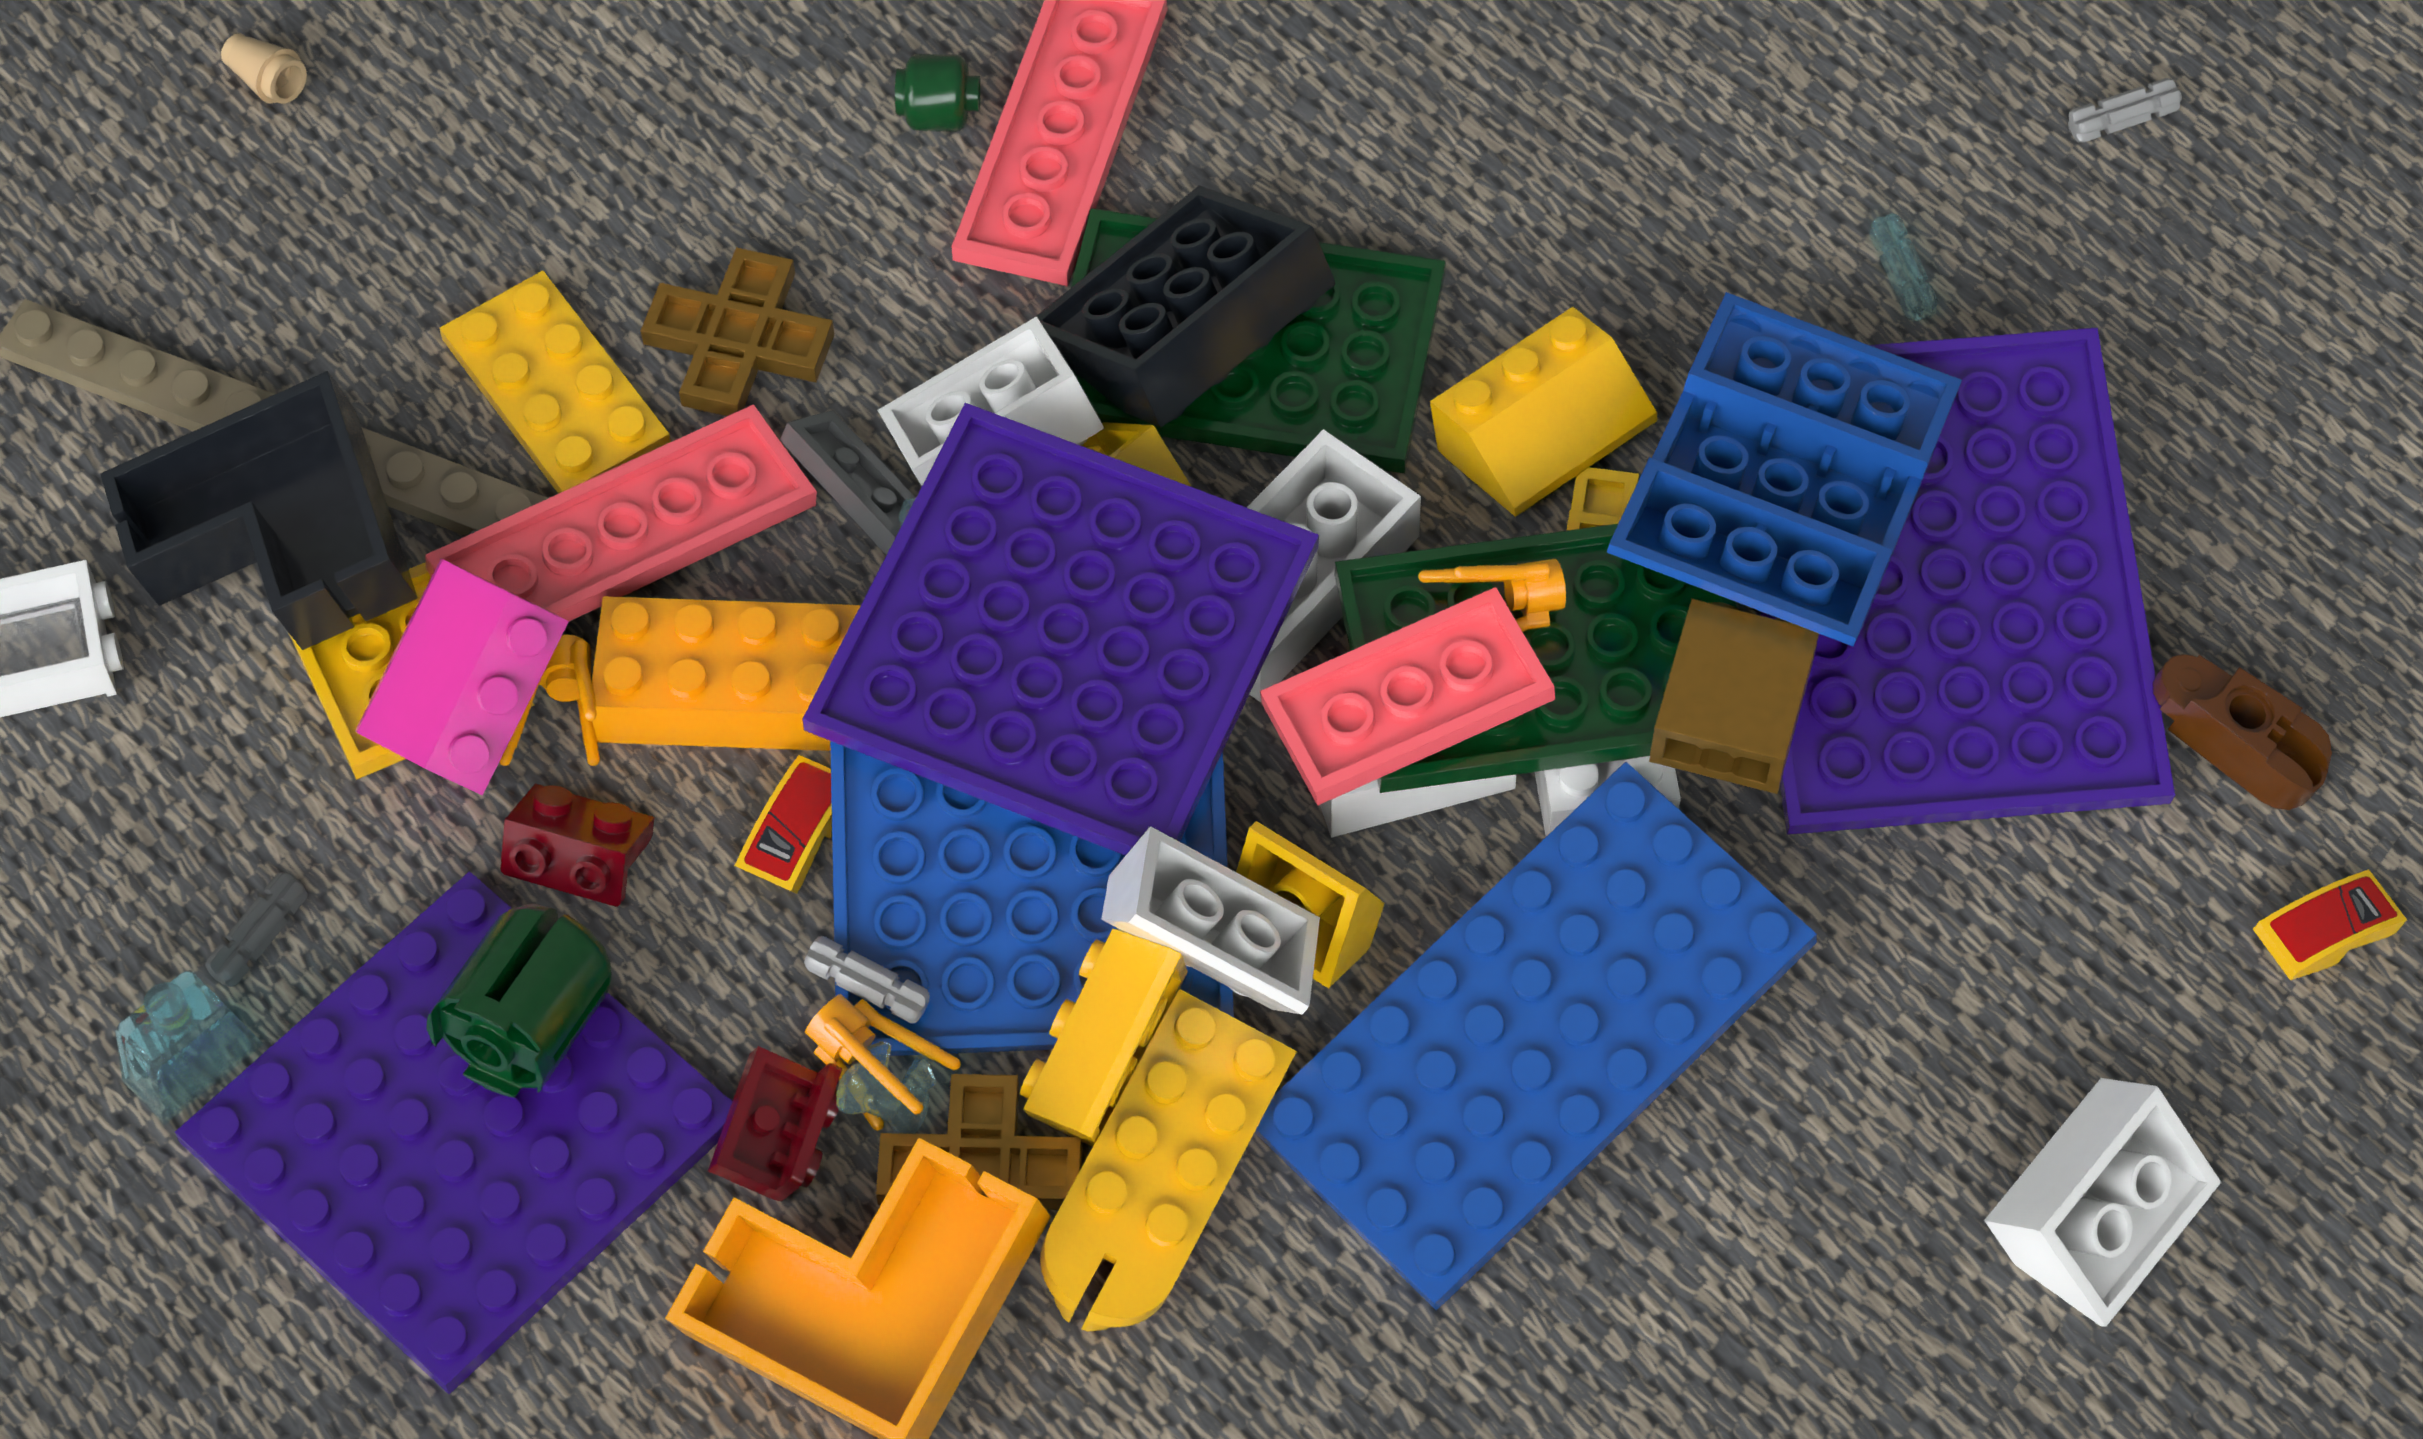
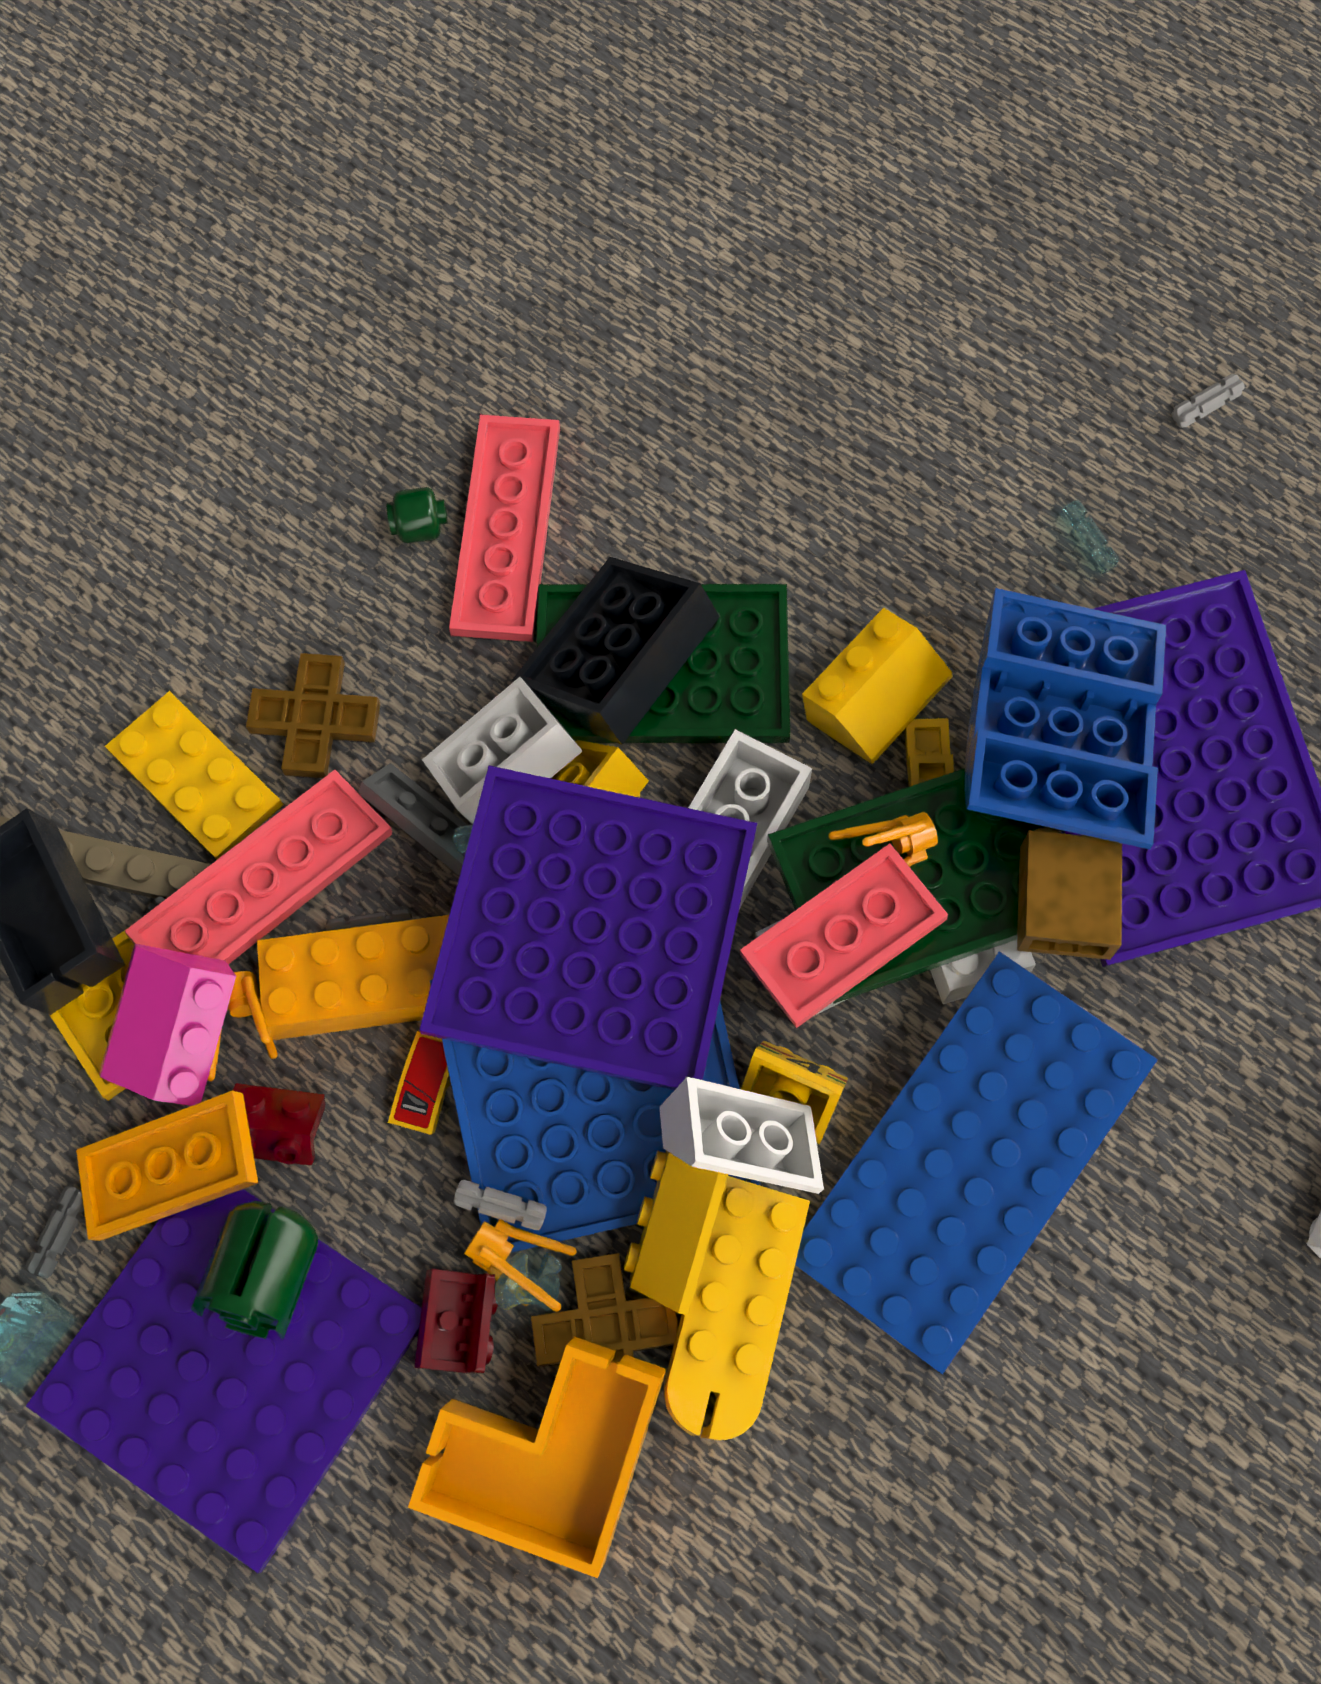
camera: 10 degrees left, 10 degrees up
none -> light orange plate [76,1090,258,1241]

